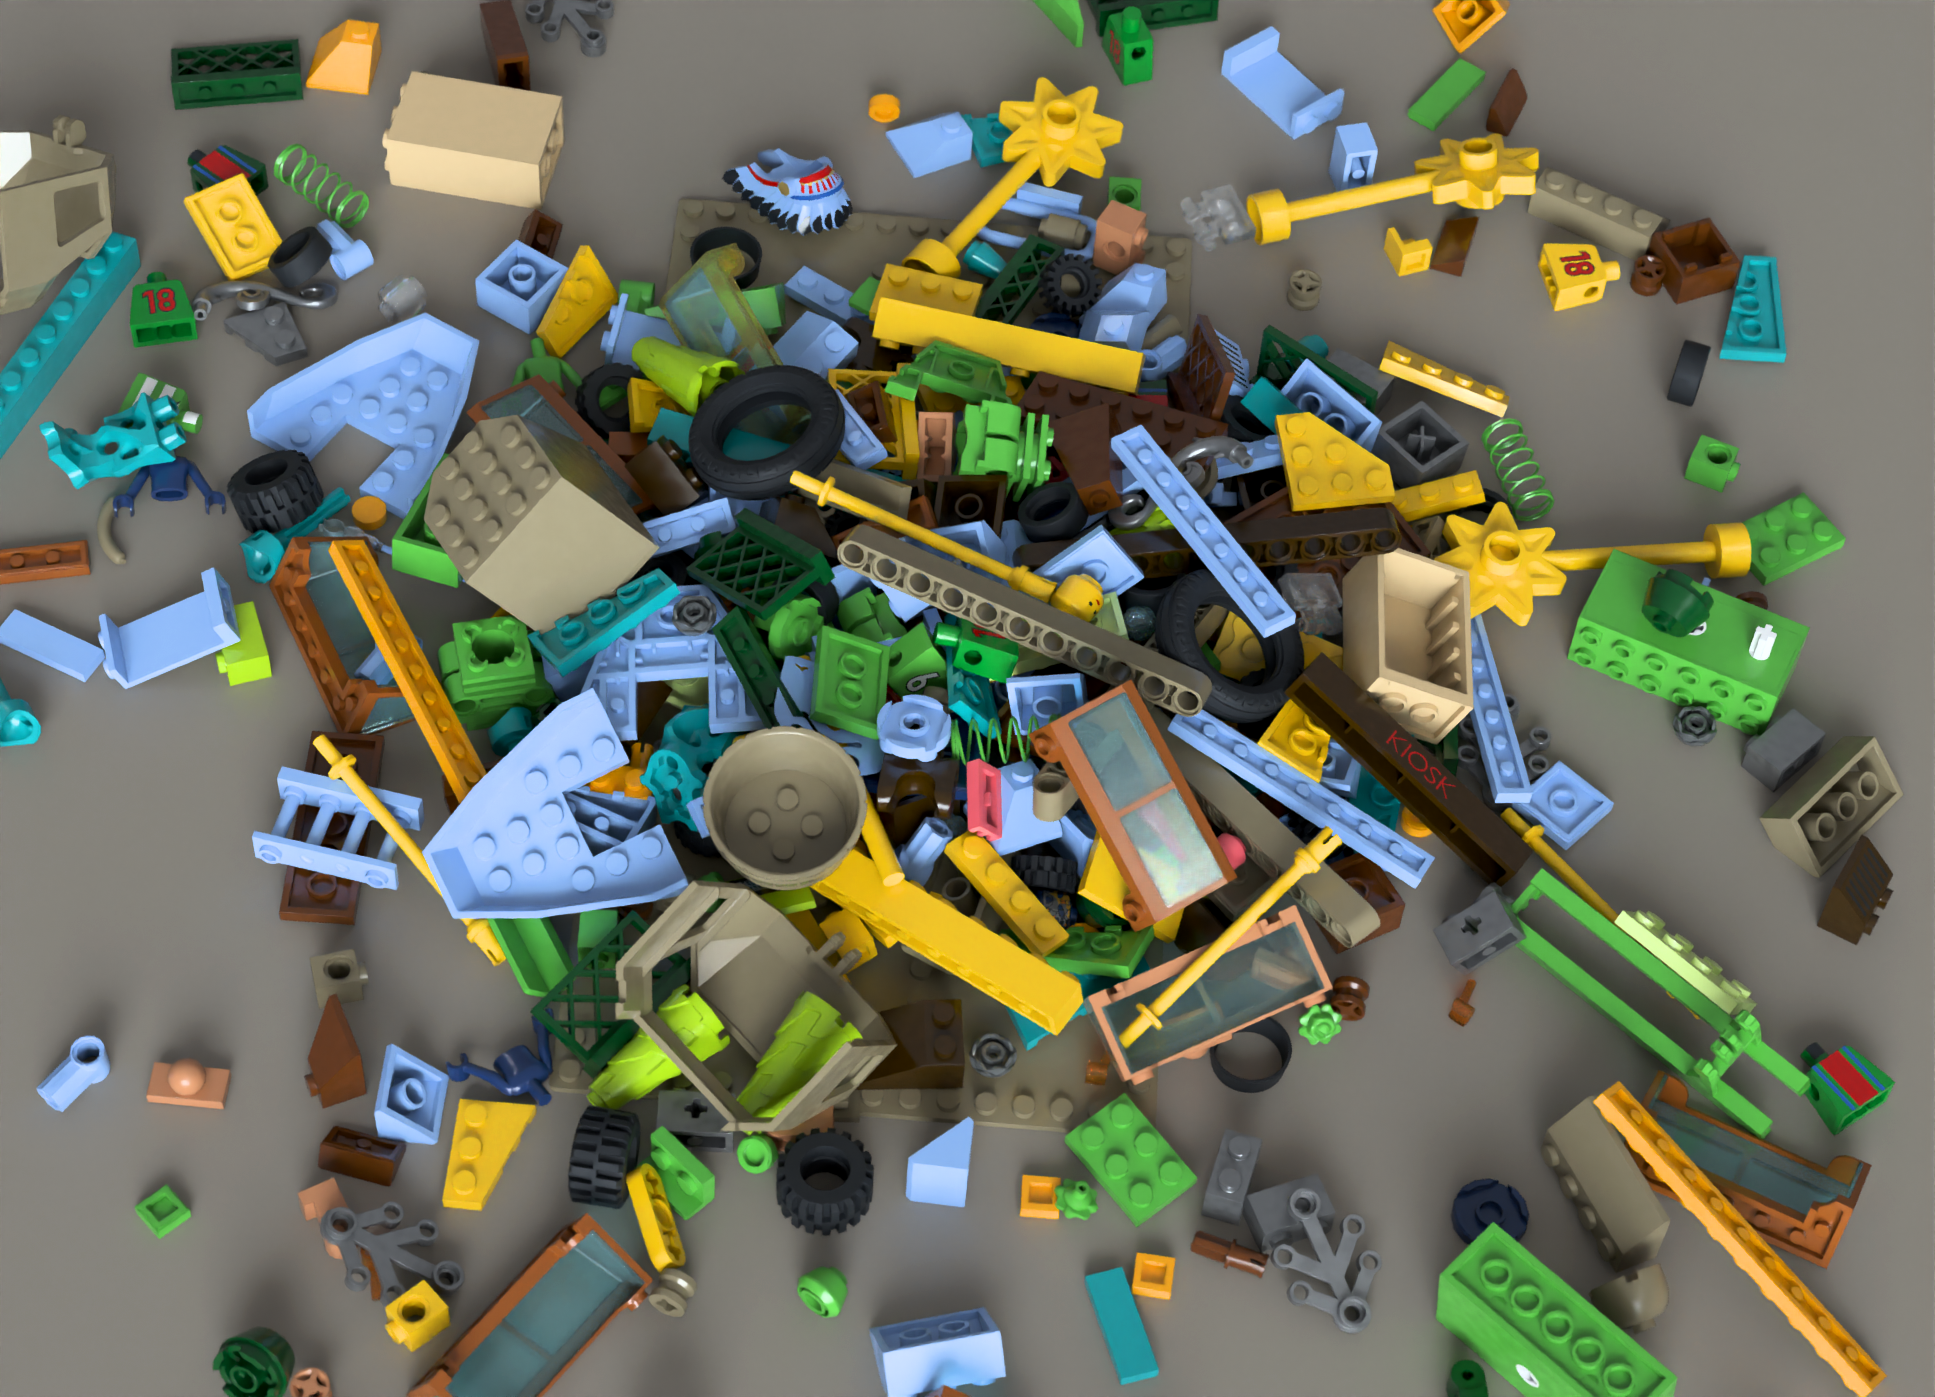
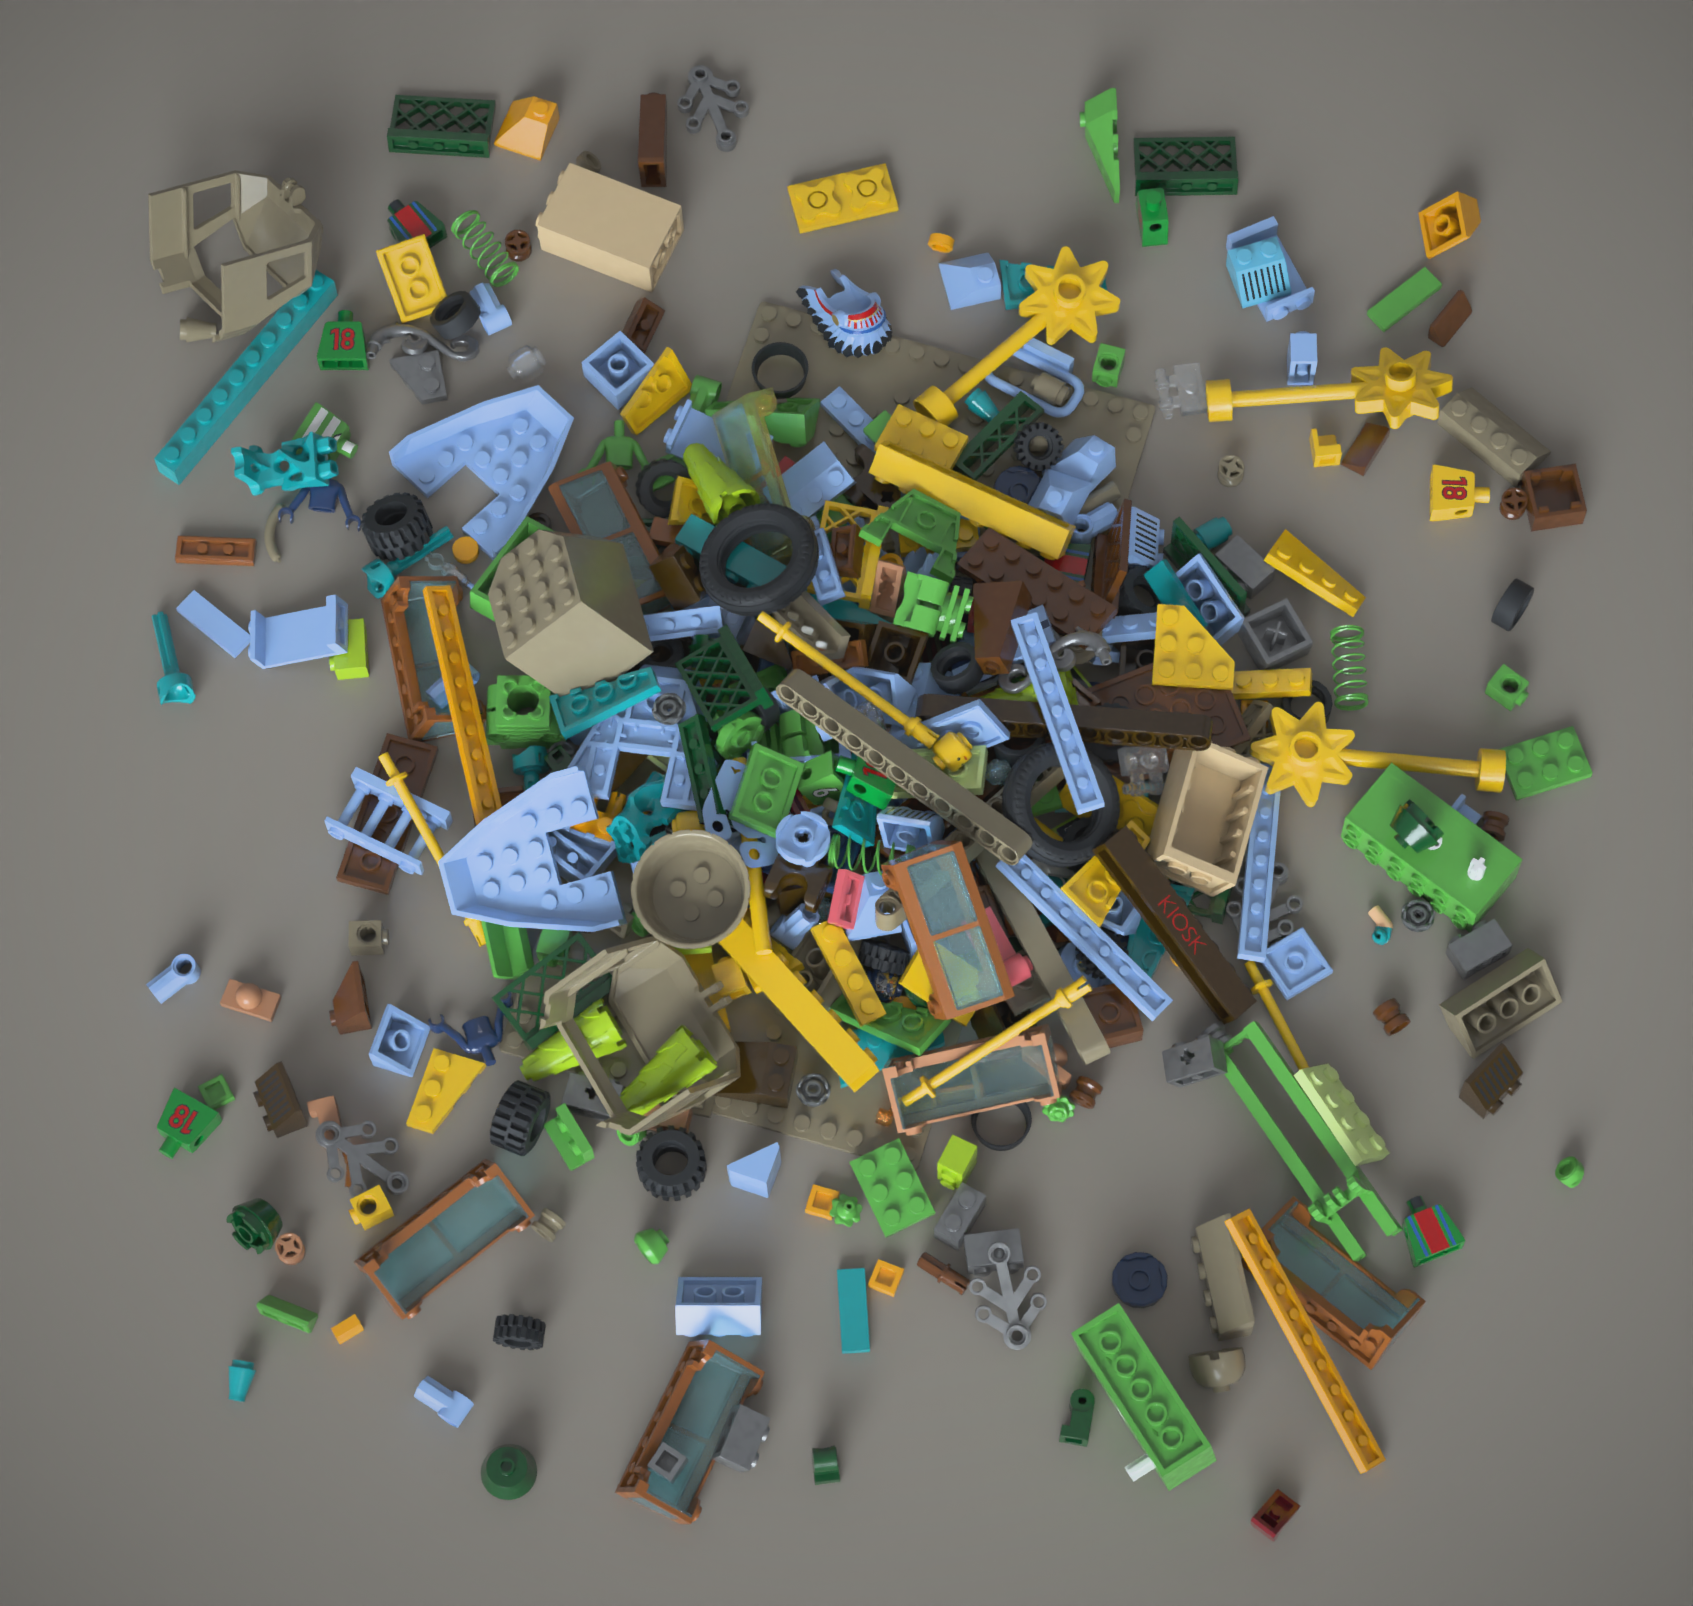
camera: 20 degrees right, 15 degrees up
reddish brown slope [318,1126,407,1186] -> none
yellow beam [626,1164,686,1273] -> none
nougat brick [1092,200,1148,275] -> none
clear orange hand [1448,979,1476,1027] -> none
teal wing [1719,255,1787,363] -> none
none -> green torso [157,1088,222,1159]
none -> dark brown slope [253,1061,308,1138]
none -> reddish brown wheel [505,230,532,262]
none -> yellow piece [787,163,898,234]
none -> lime brick [937,1134,977,1190]
none -> medium azure slope [1226,236,1292,309]
none -> arm [1368,905,1393,945]
none -> reddish brown wheel [1373,998,1411,1036]

